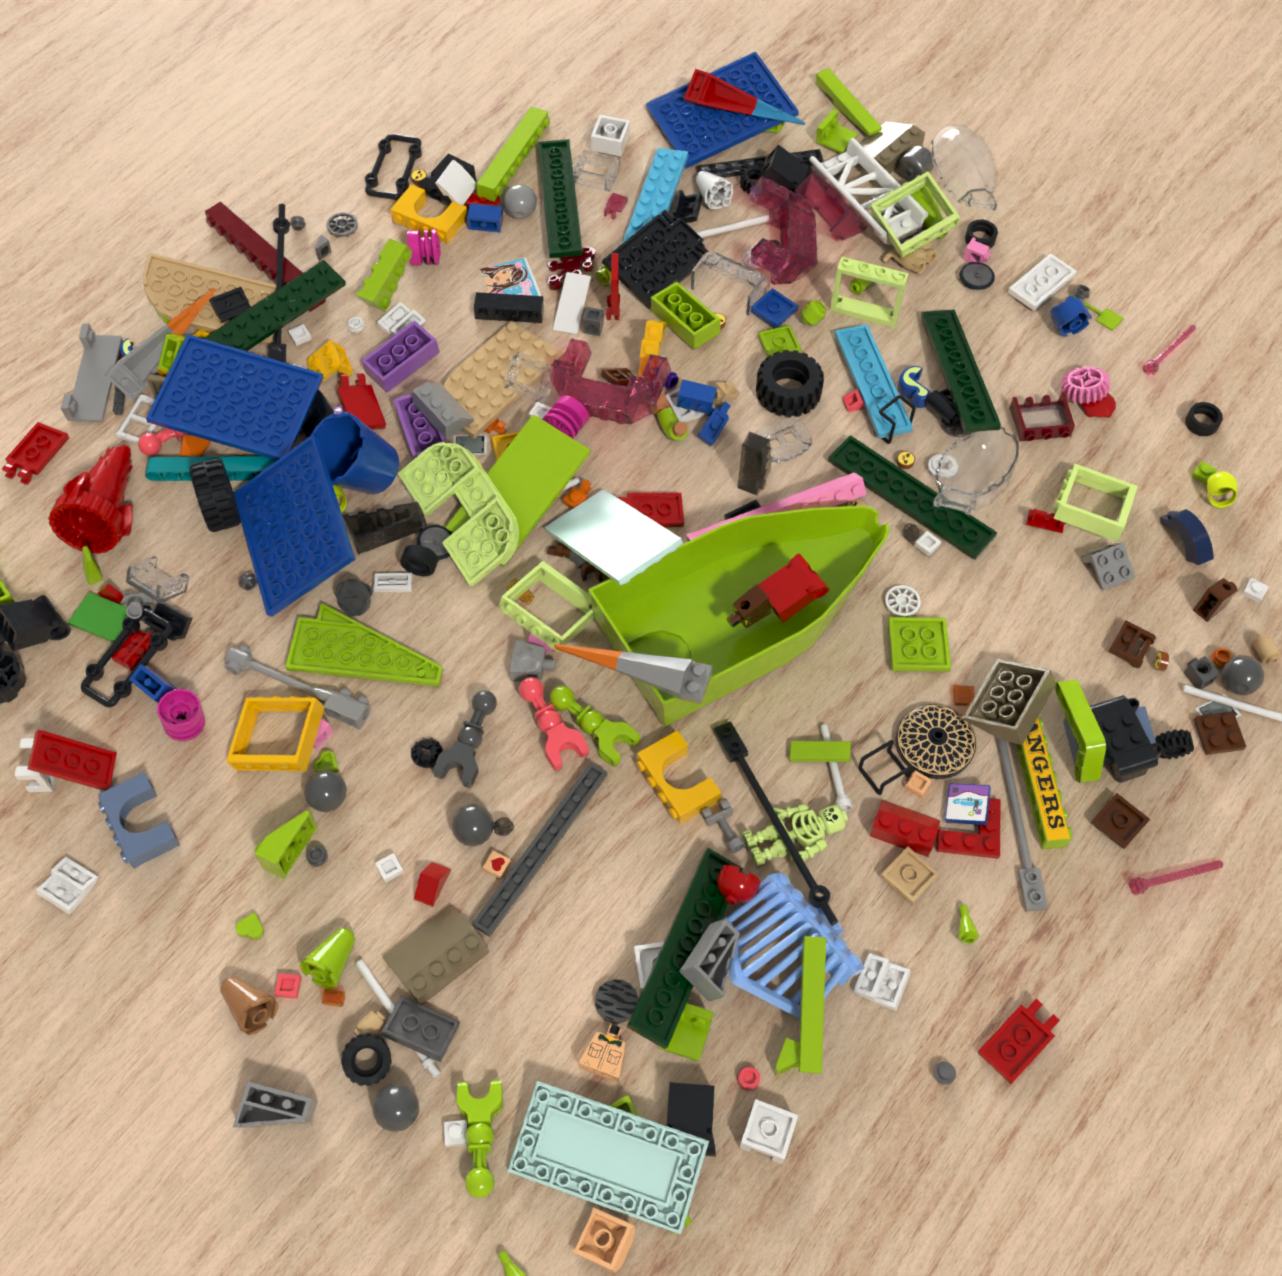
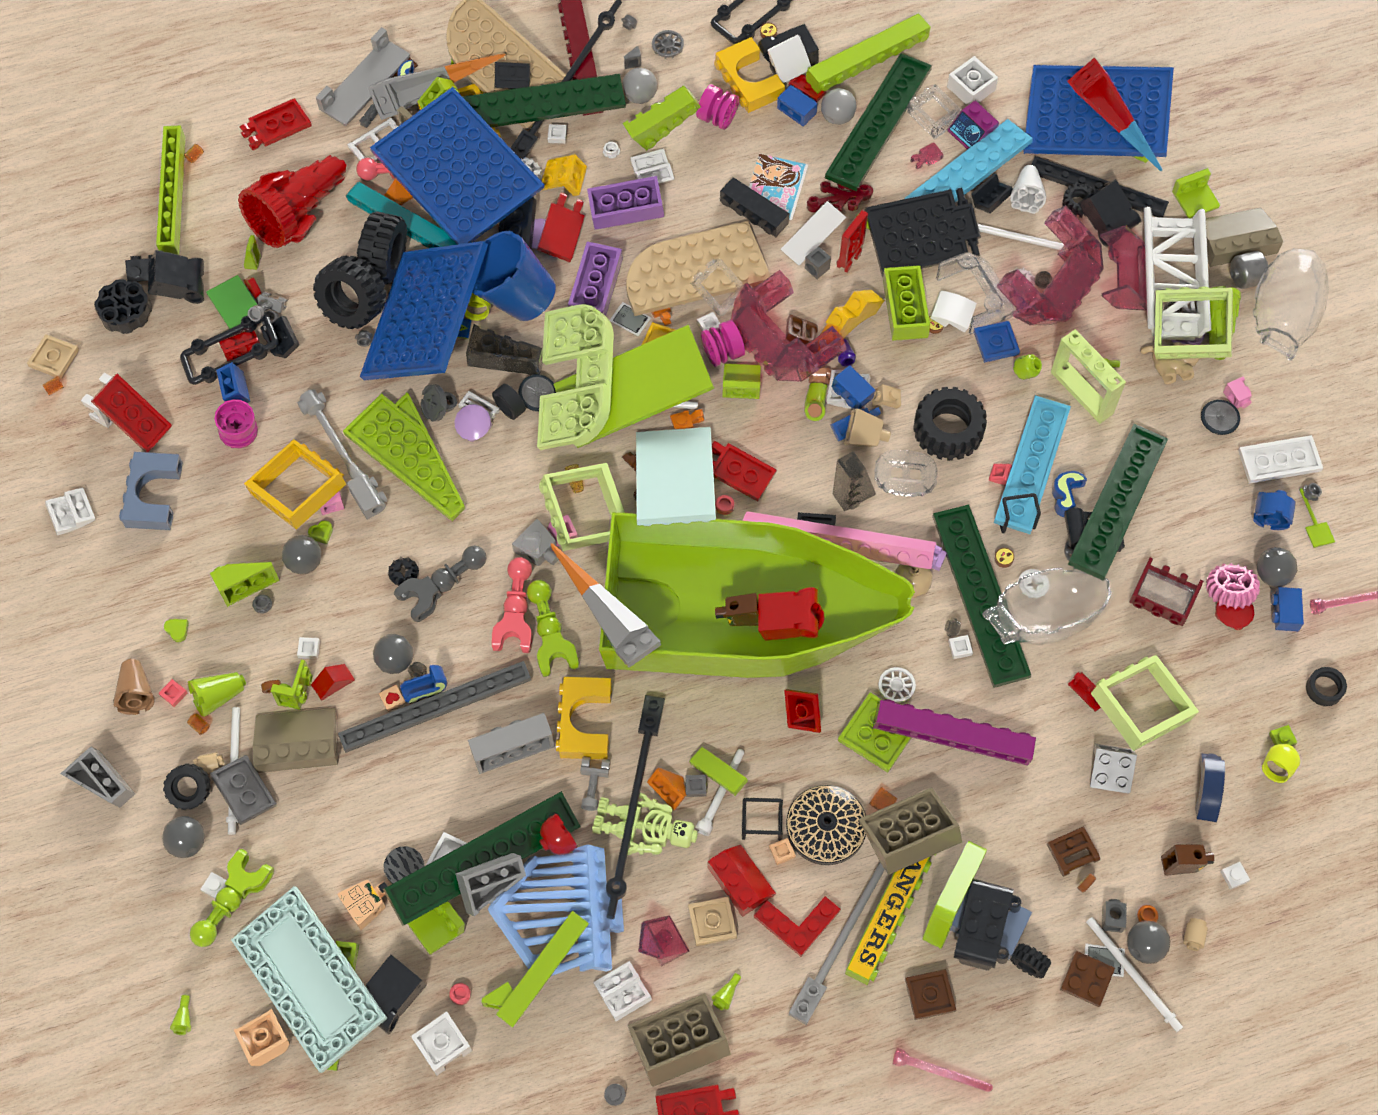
camera: 35 degrees right, 5 degrees up
clear panel [126,556,190,604] -> none
light grey slope [412,382,474,439] -> none
lime tile [758,325,802,357] -> none
lime slope [816,68,882,136] -> none
tile [945,783,991,825] -> none
black tyre [965,219,998,249] -> none
none -> dark orange tile [261,680,281,694]
none -> lime bracket [271,659,313,710]
none -> black tyre [313,255,386,329]
none -> blue animal [400,665,448,704]
none -> lavender dish [455,404,492,442]
none -> light grey brick [468,713,555,774]
none -> light grey piece [622,67,657,104]
none -> dark tan slope [627,994,731,1087]
none -> clear pink slope [638,915,689,967]
none -> orange slope [647,768,686,810]
none -> flat silver plate [685,775,706,797]
none -> lime bracket [722,364,761,399]
none -> red slope [784,689,822,733]
none -> tan torso [844,409,891,447]
none -> magenta brick [873,699,1036,766]
none -> white slope [930,291,977,332]
none -> slope [948,100,999,150]
none -> dark grey piece [1257,547,1298,587]
none -> blue brick [1271,587,1304,632]

